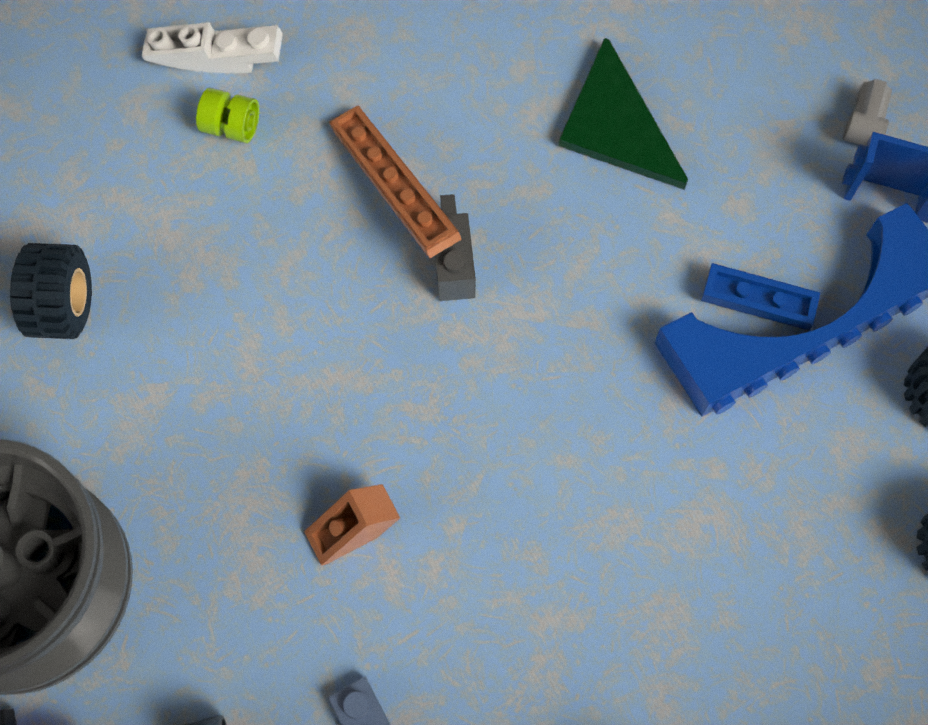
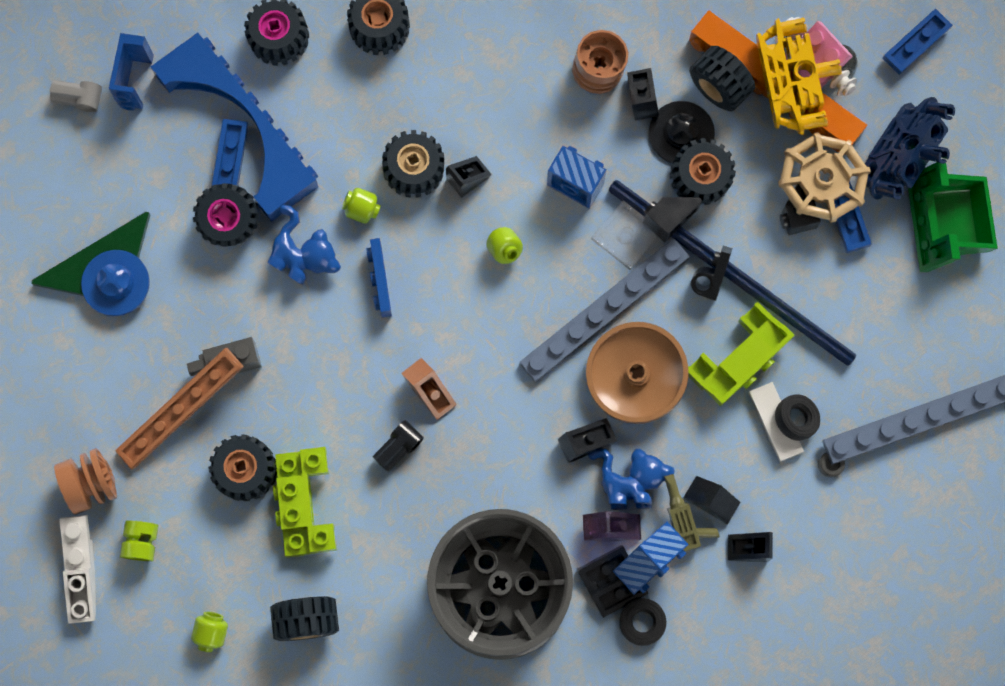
camera: 100 degrees left, 10 degrees up
none -> nougat wheel [54,448,117,515]
none -> blue hat [81,250,150,316]
none -> lime head [191,611,228,652]
none -> black wheel [193,183,259,247]
none -> black wheel [208,434,277,502]
none -> blue animal [268,204,341,285]
none -> lime bracket [273,447,337,558]
none -> lime head [342,188,381,224]
none -> blue plate [366,238,392,318]
none -> black piece [372,420,424,473]
none -> black wheel [382,130,444,198]
none -> black slope [445,156,492,198]
none -> lime head [486,227,523,264]

